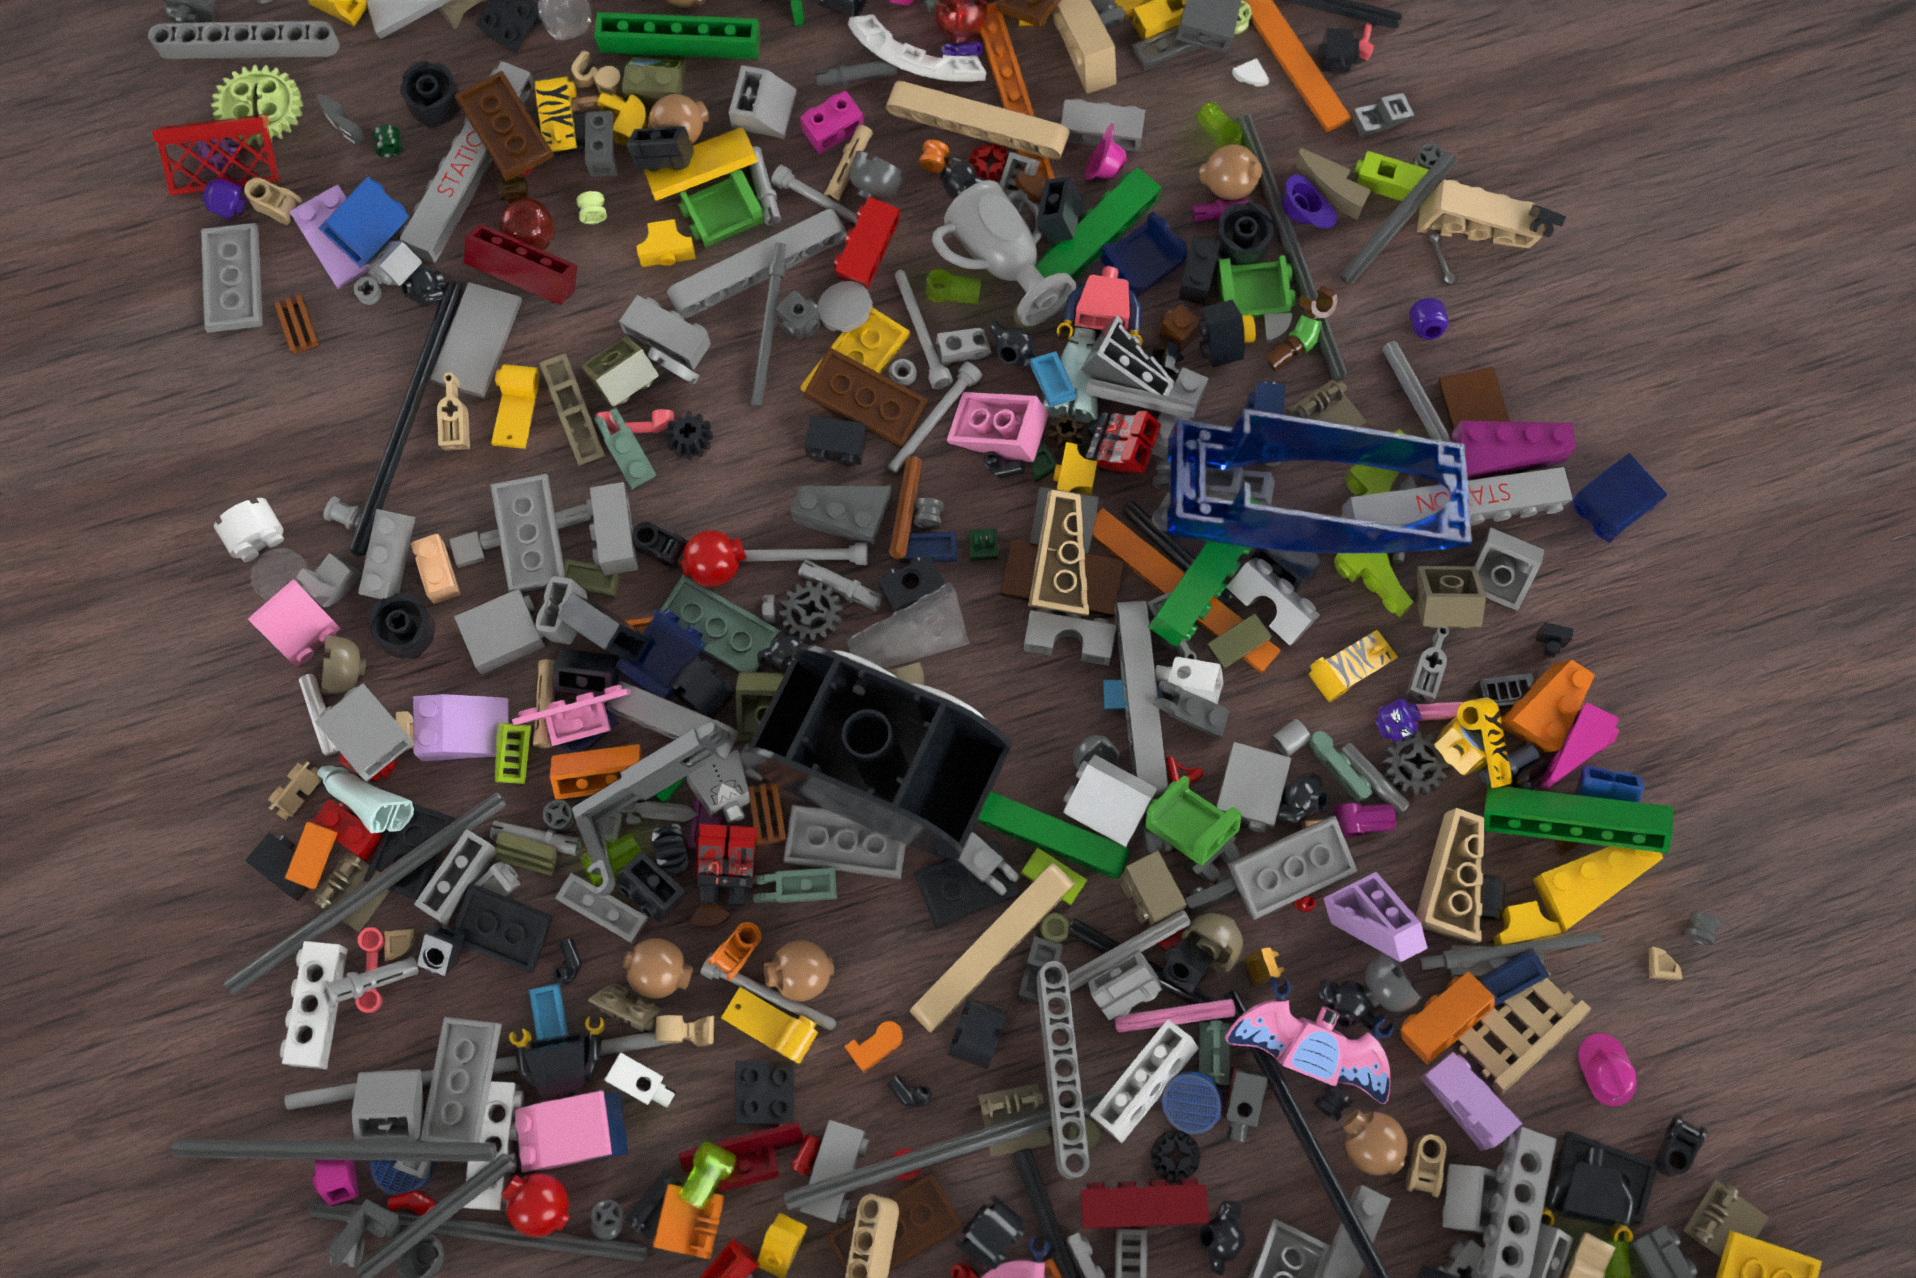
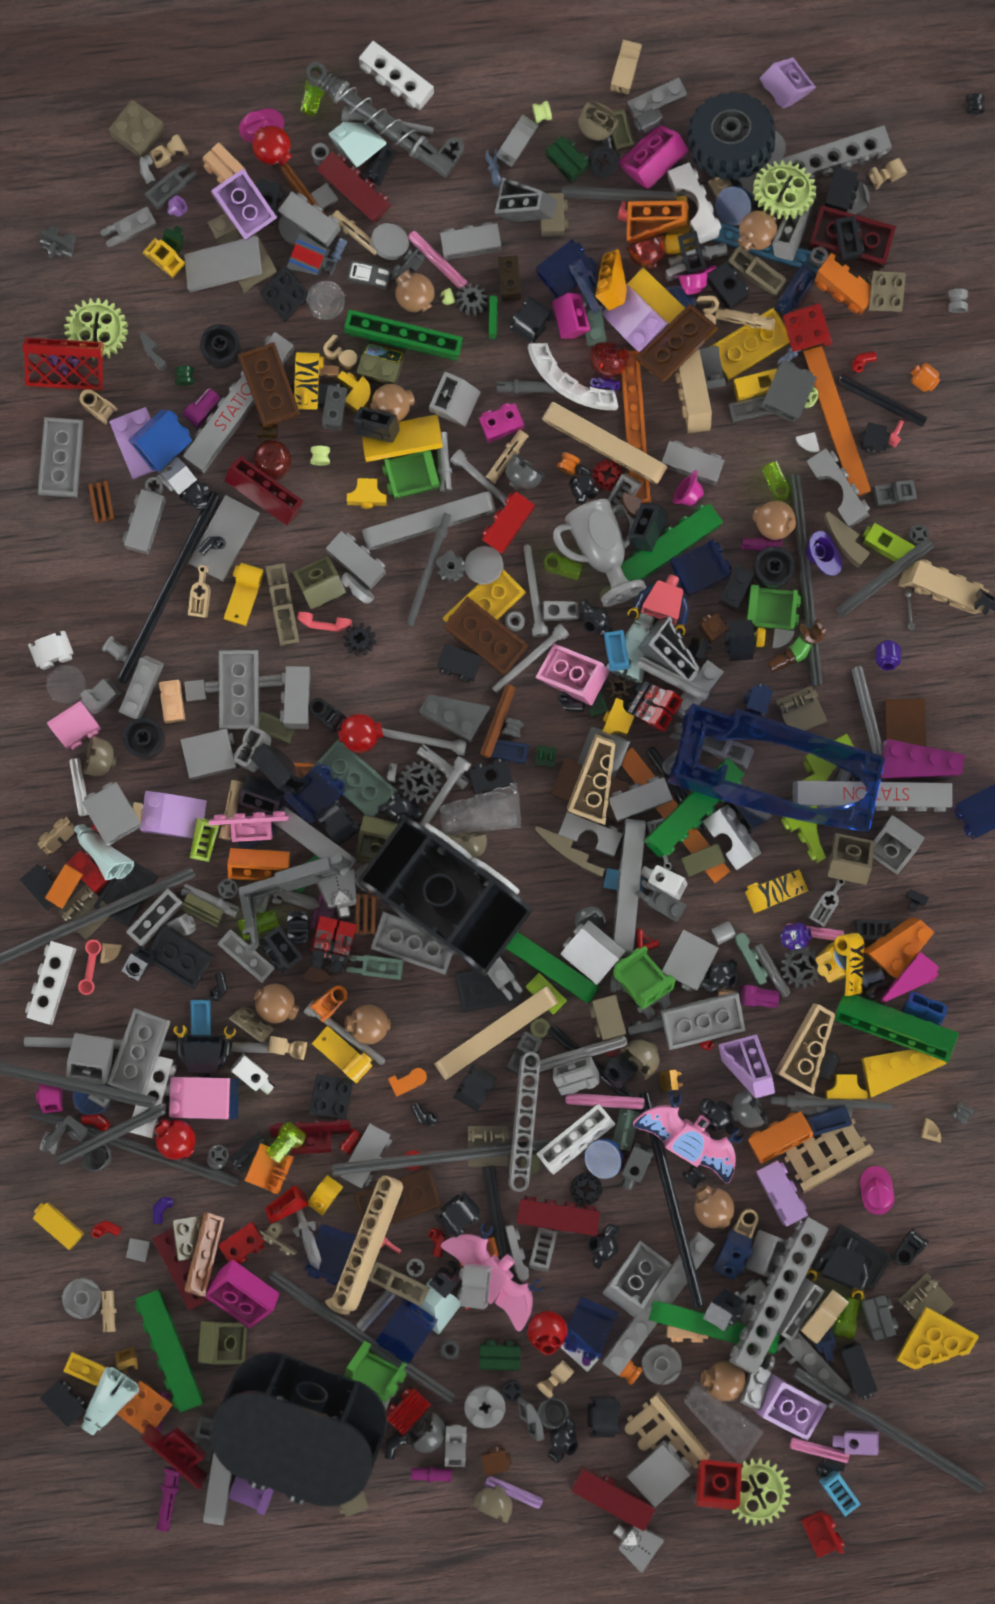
camera: 10 degrees right, 10 degrees up
light grey beam [148,21,340,59] -> none
dark purple head [202,178,246,219] -> none
light grey pin [322,956,418,1008] -> none
sand green hinge [594,407,657,489] -> none
none -> light grey brick [122,489,166,555]
none -> magenta piece [182,388,221,428]
none -> black arm [197,536,226,556]
none -> light grey piece [419,756,472,826]
none -> dark tan slope [535,826,605,878]
none -> light grey brick [608,776,673,823]
none -> dark blue brick [712,1229,754,1280]
none -> light grey arch [807,448,870,528]

